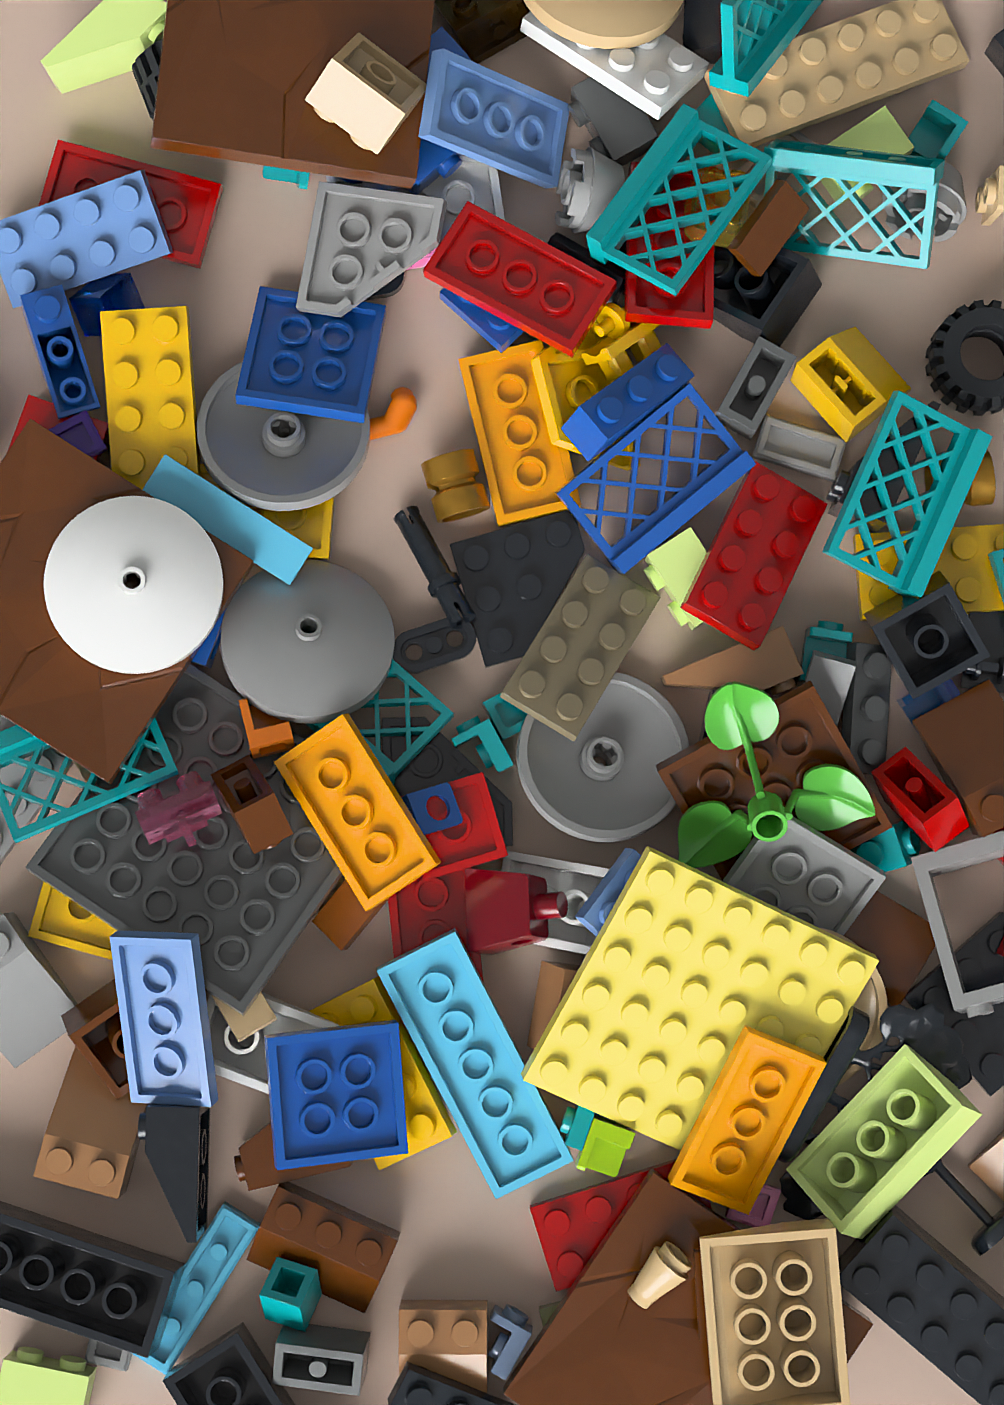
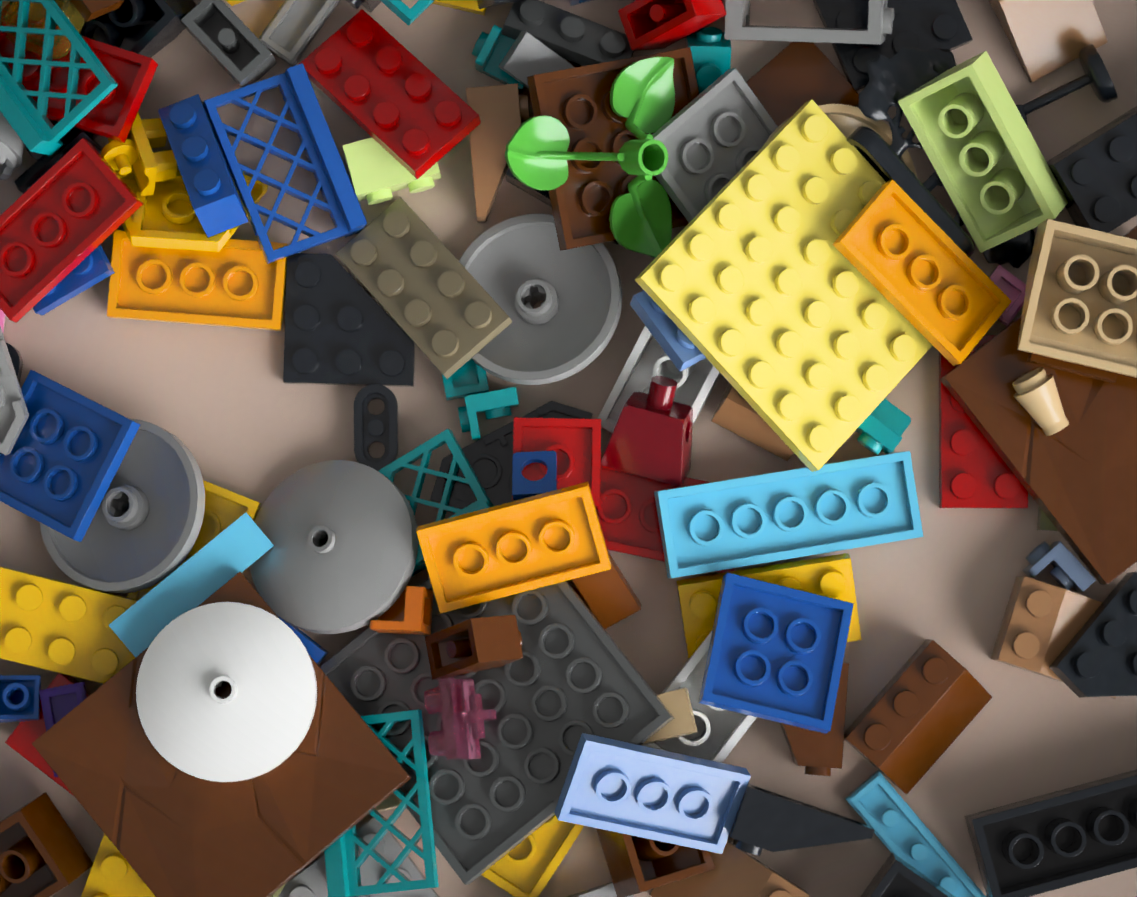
camera: 85 degrees left, 0 degrees up
teal brick [259,1257,322,1332] -> none
dark grey brick [272,1324,371,1396] -> none
orange arm [369,387,417,440] -> none
black pin [393,506,476,629] -> none
pearl gold wheel [421,449,490,523] -> none
lime panel [575,1114,635,1177] -> none

